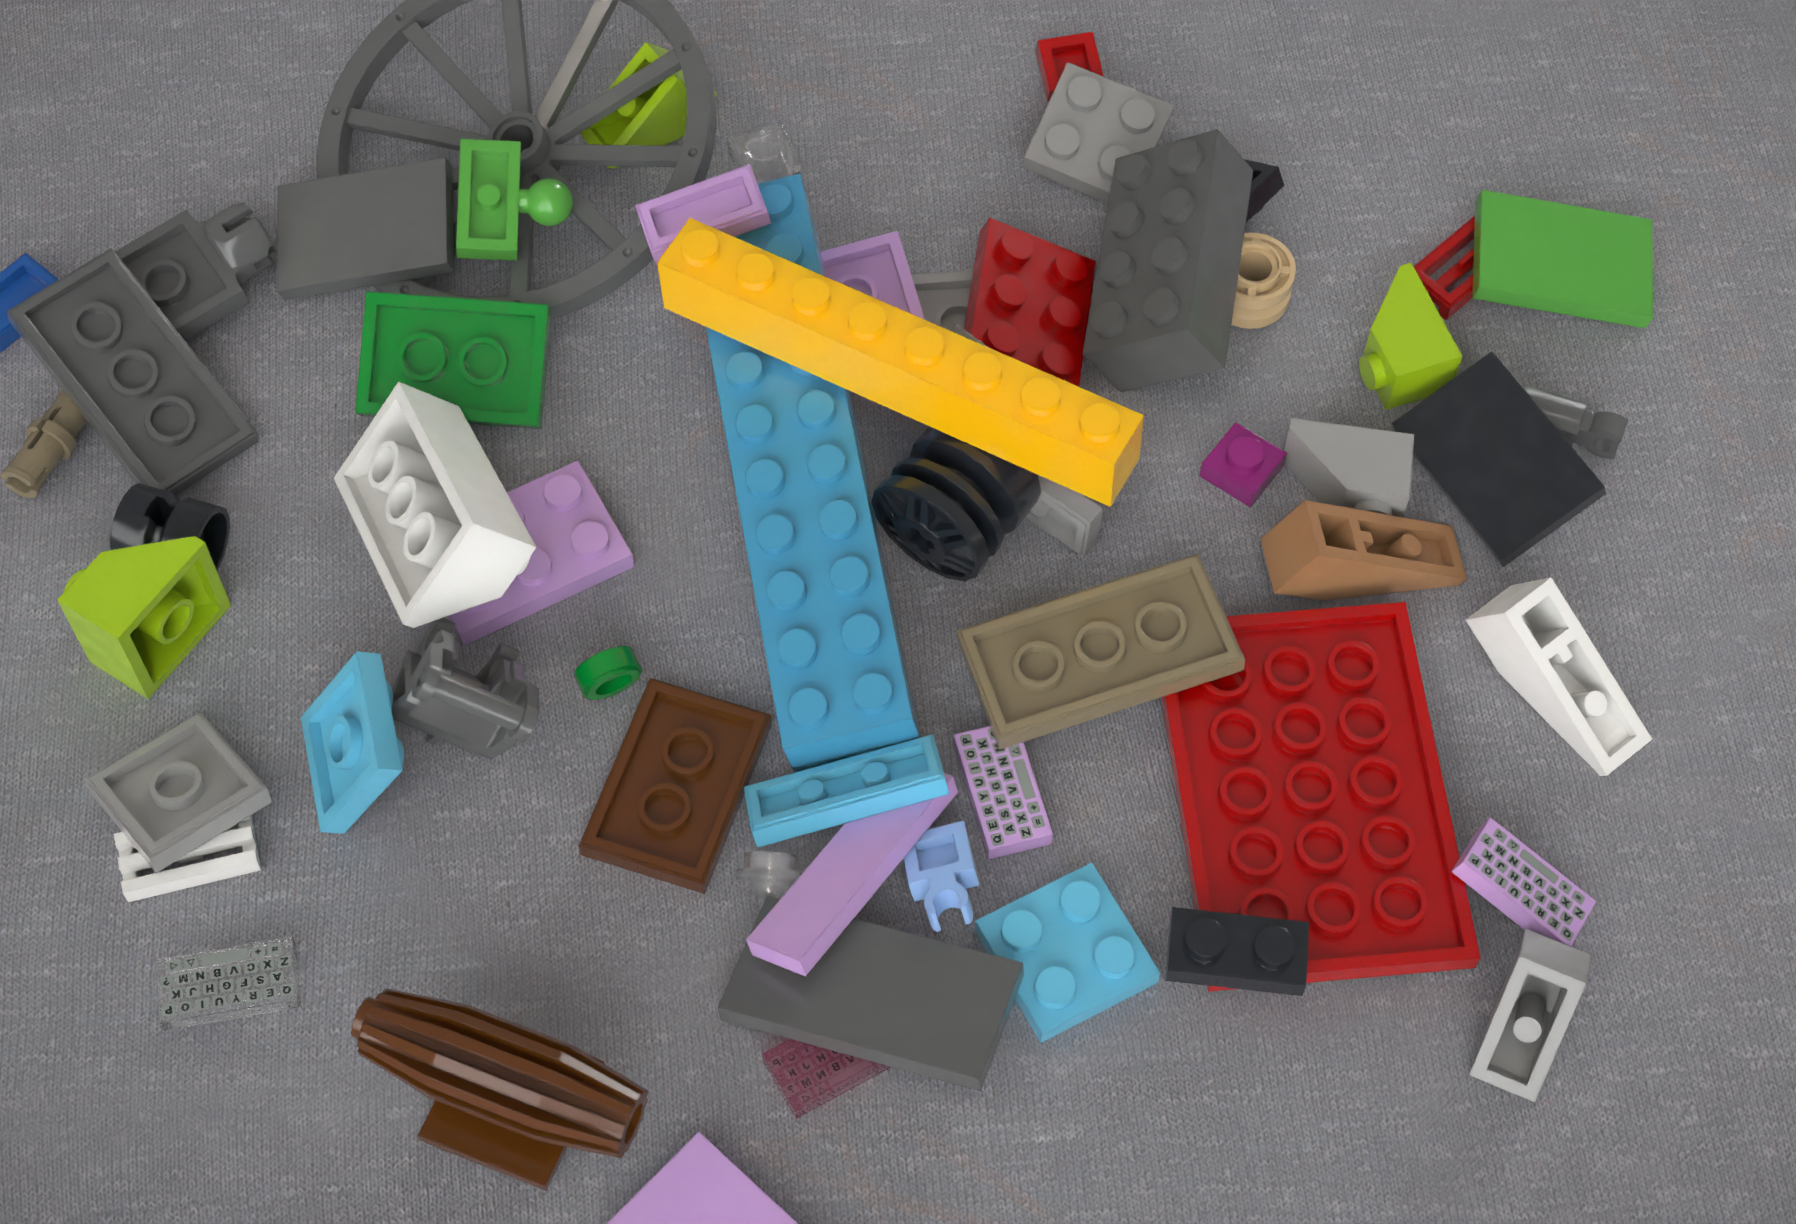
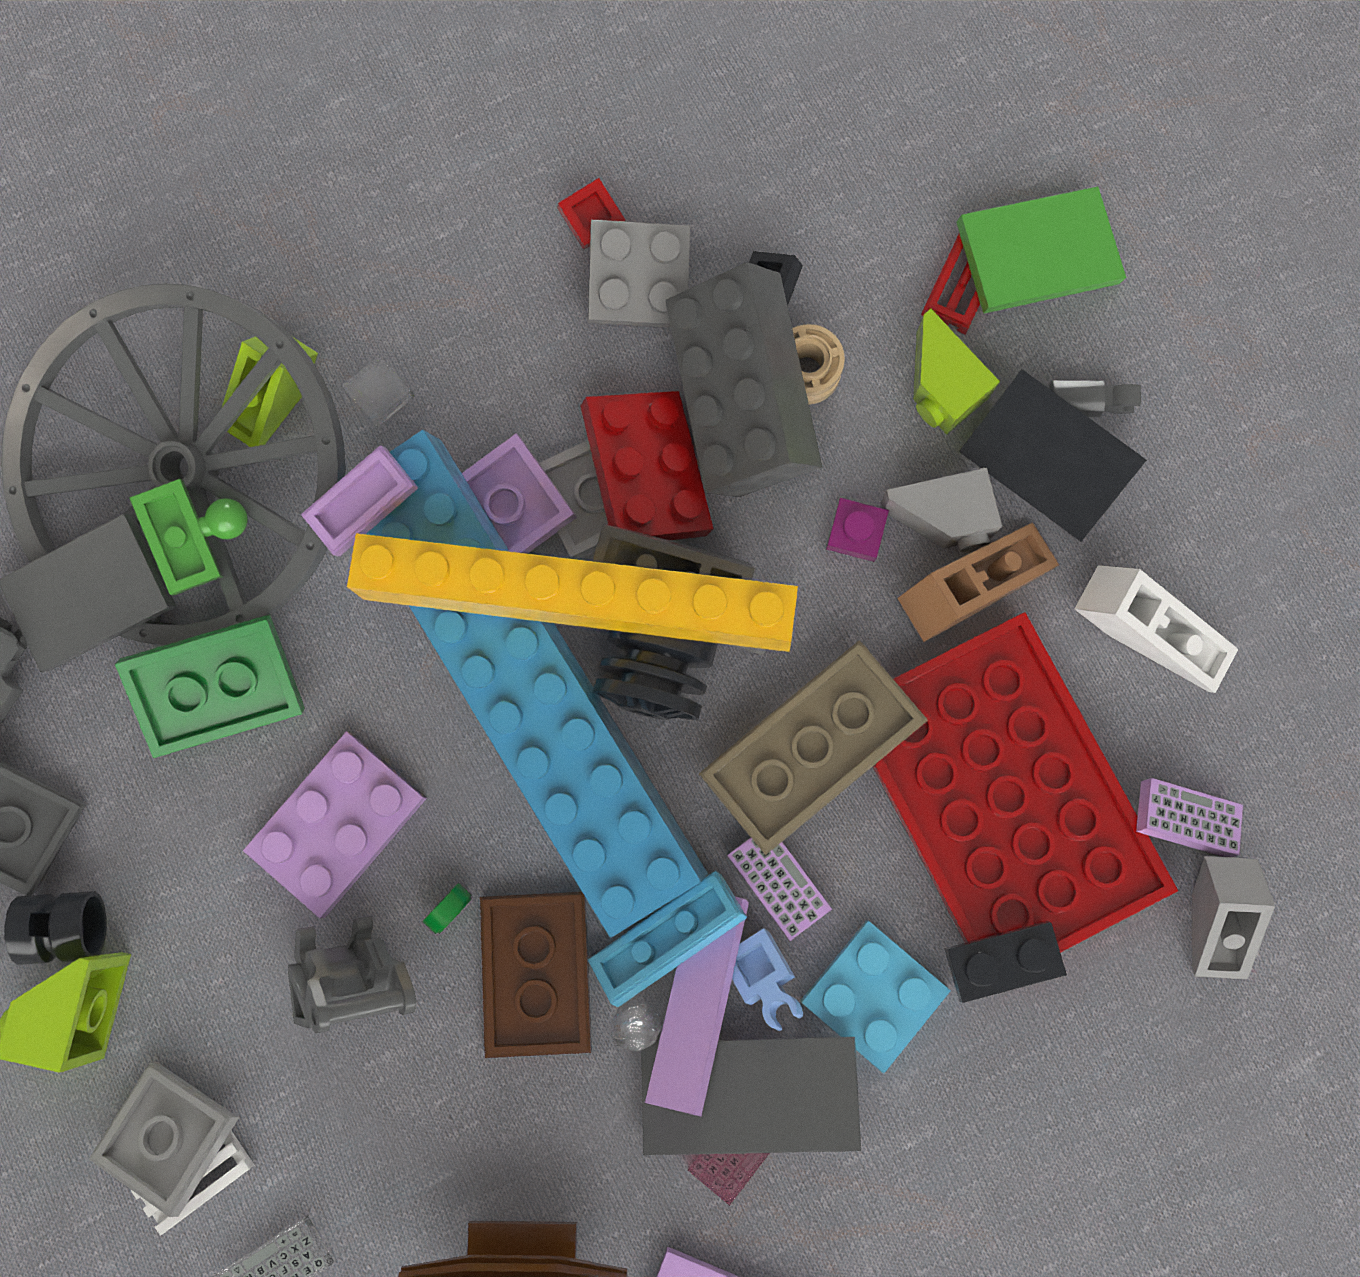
camera: 15 degrees left, 20 degrees up
medium azure plate [301,651,404,834] -> none
white slope [334,382,537,628] -> none

